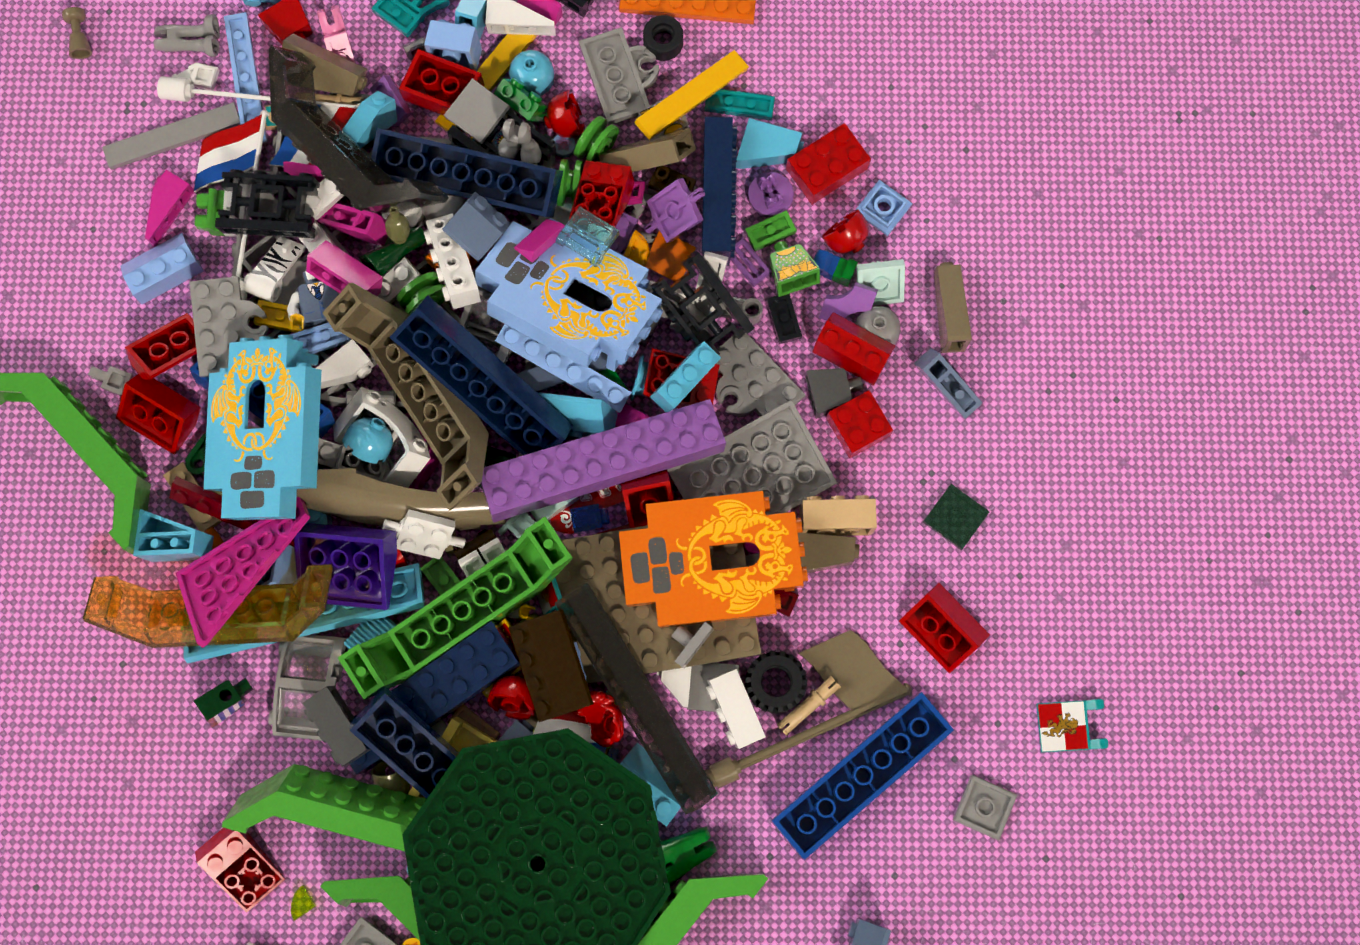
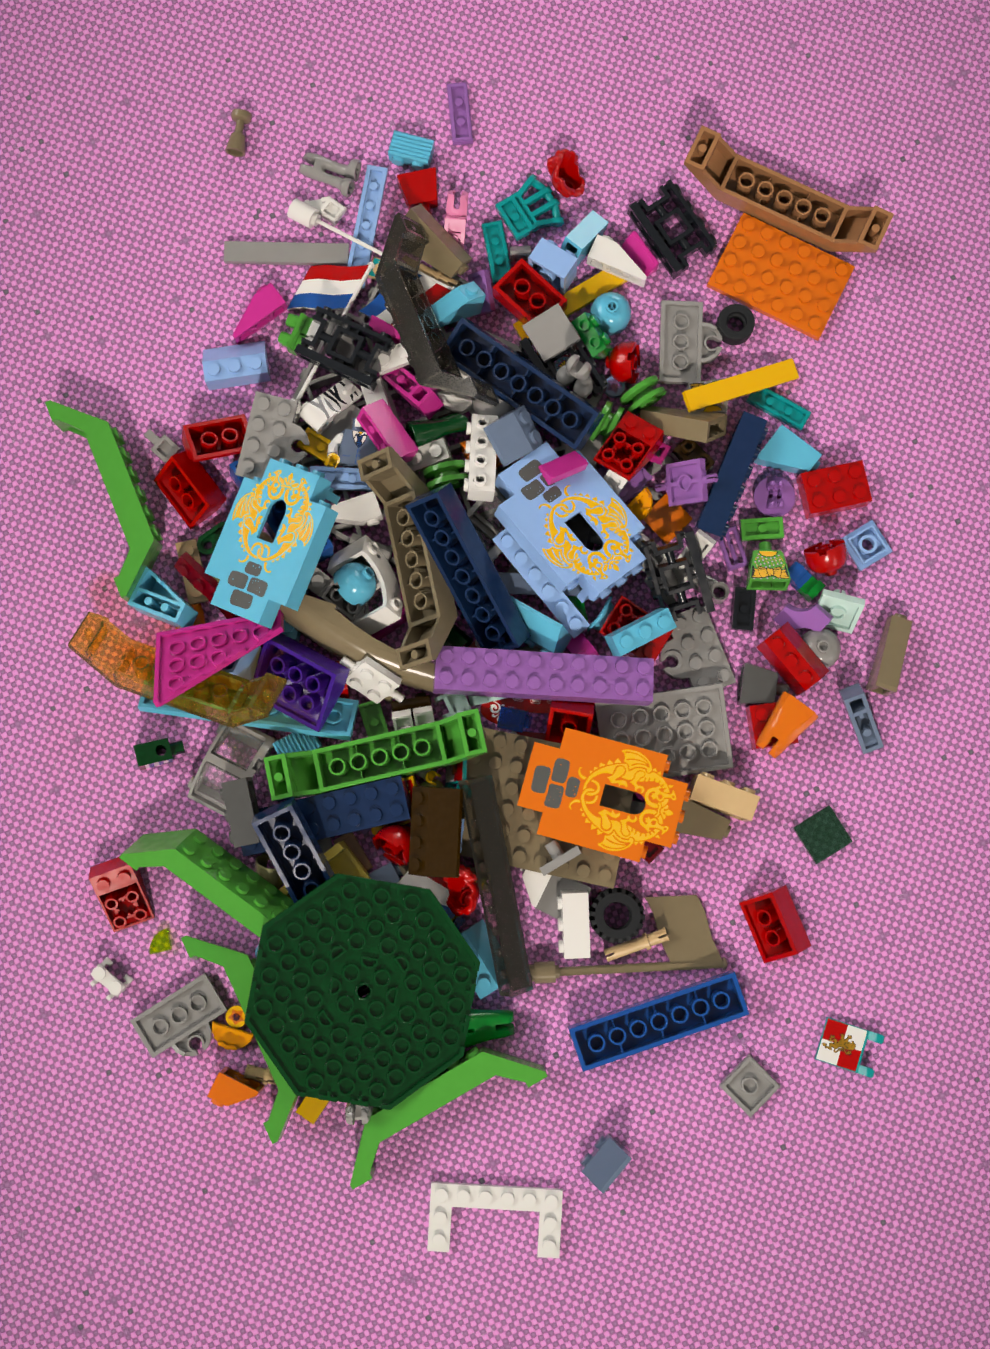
camera: 20 degrees right, 5 degrees up
olive plant [385,206,410,244] -> none
clear light blue plate [556,206,620,267] -> none
none -> teal tile [481,220,511,285]
none -> orange piece [756,691,818,758]

